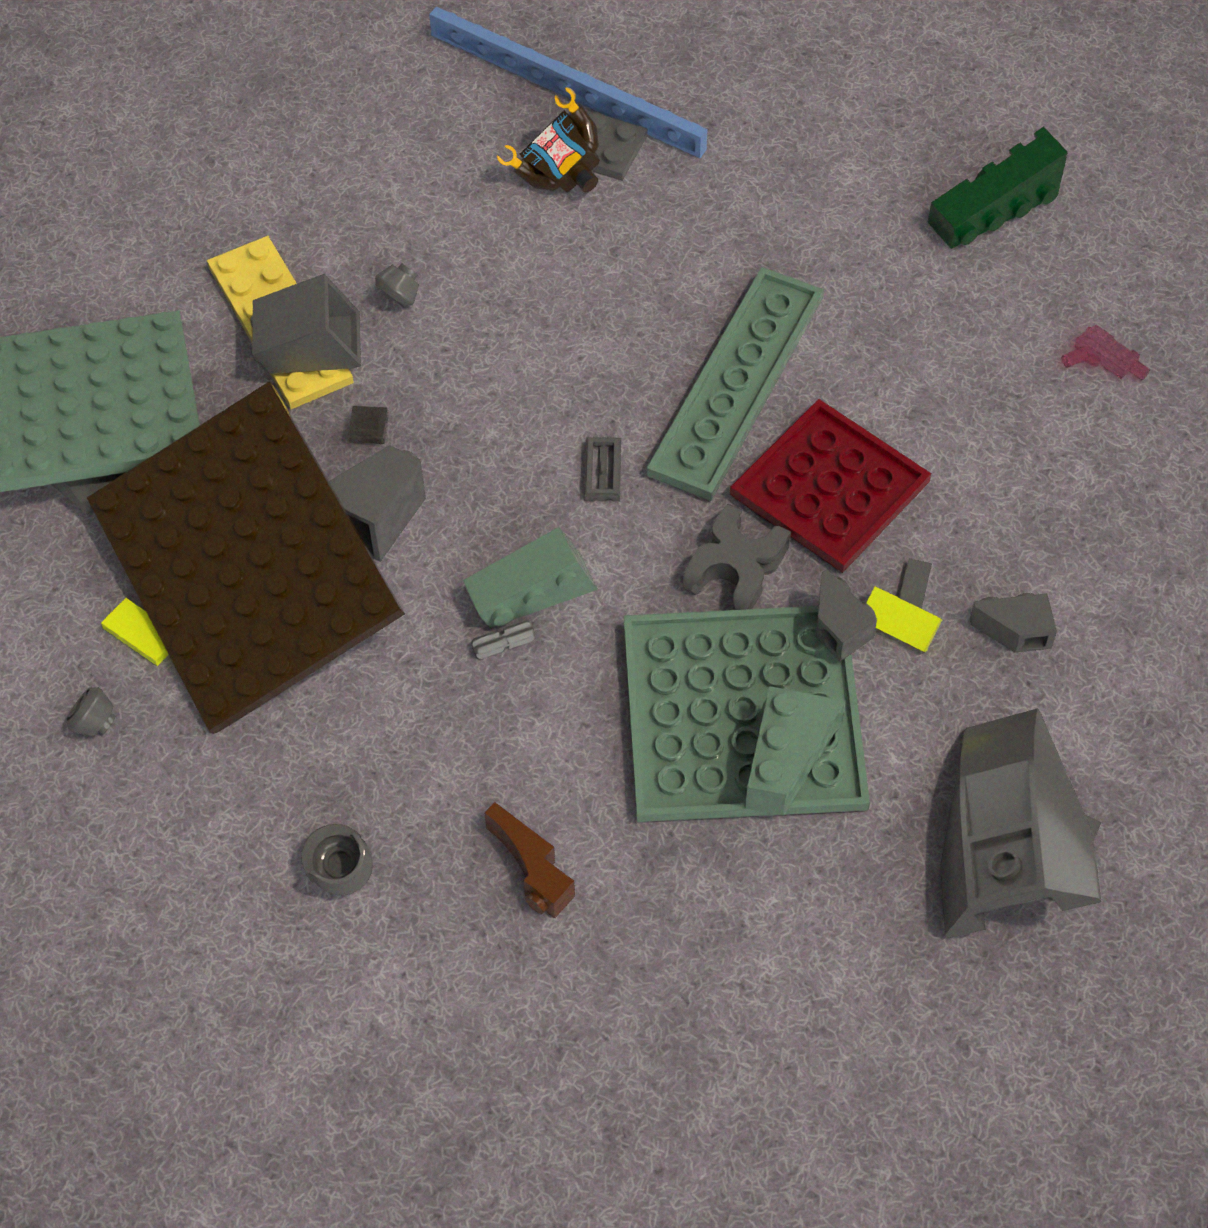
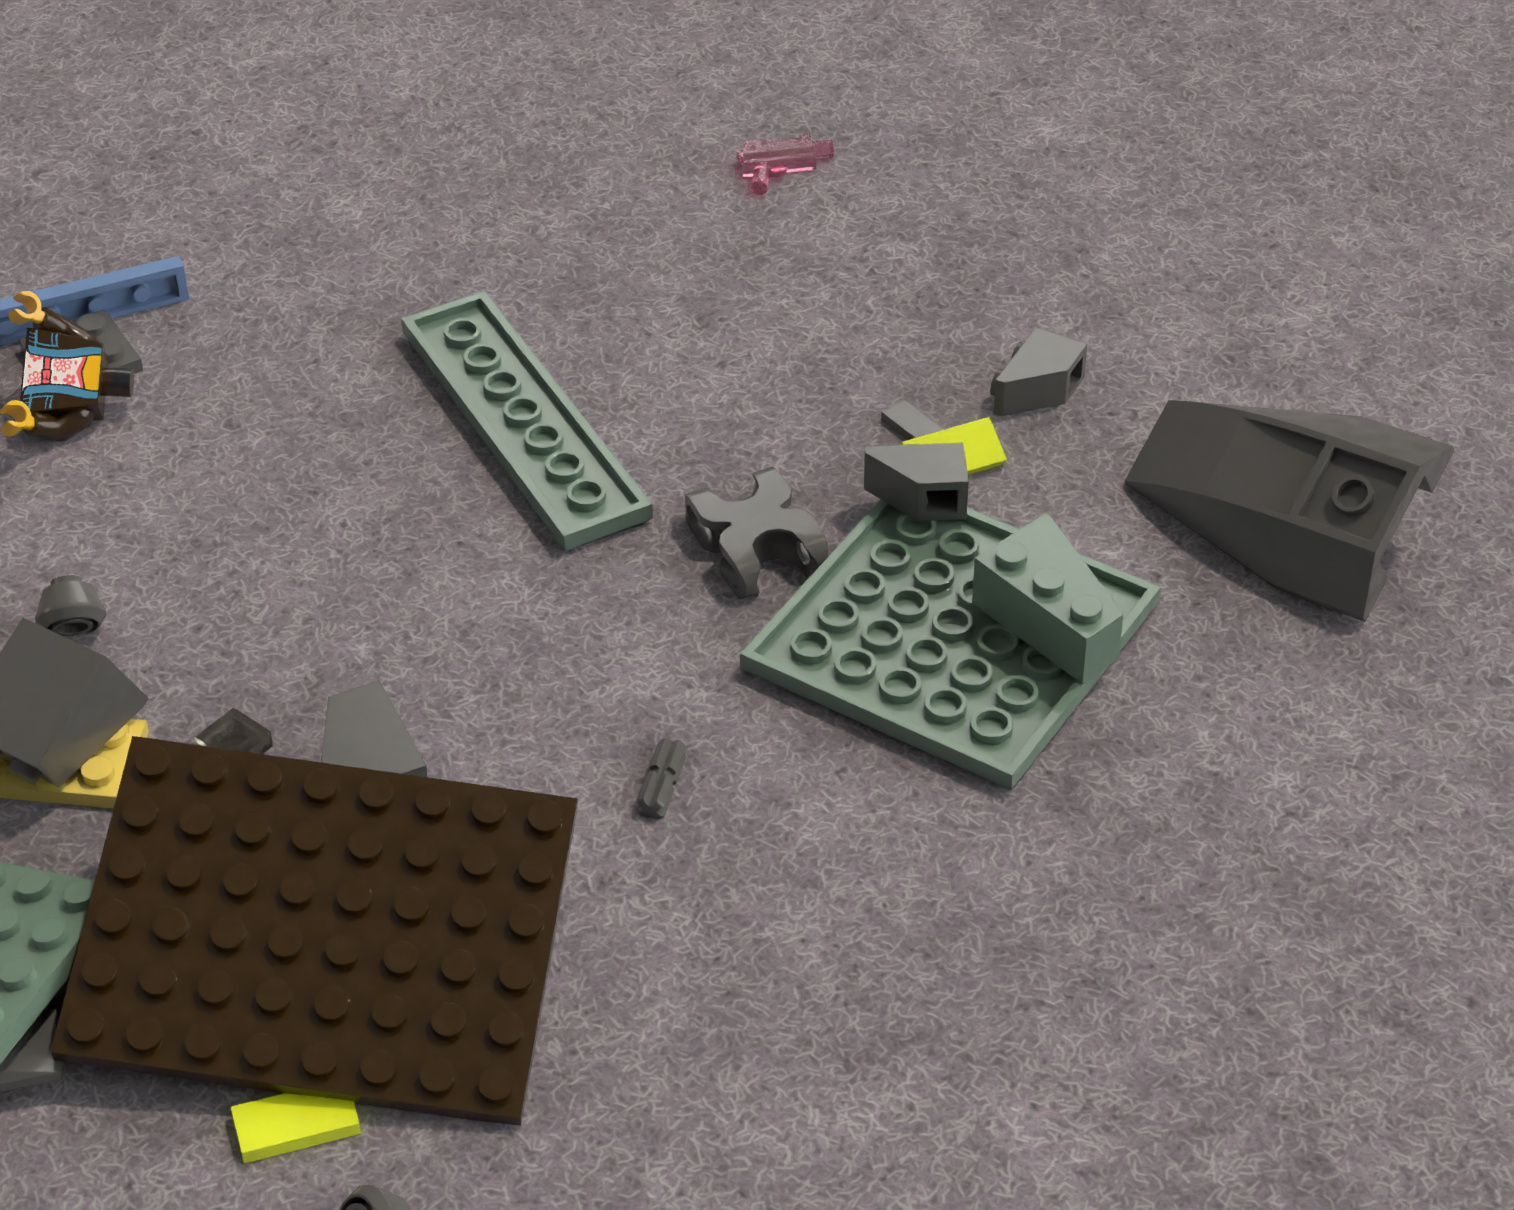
camera: 55 degrees left, 15 degrees down
dark grey helmet [301,824,373,895] -> none
sand green wedge [463,527,598,628] -> none
reddish brown slope [484,802,575,918] -> none
dark grey tile [584,437,621,502] -> none
dark red plate [730,399,932,573] -> none
dark green wedge [928,126,1068,249] -> none

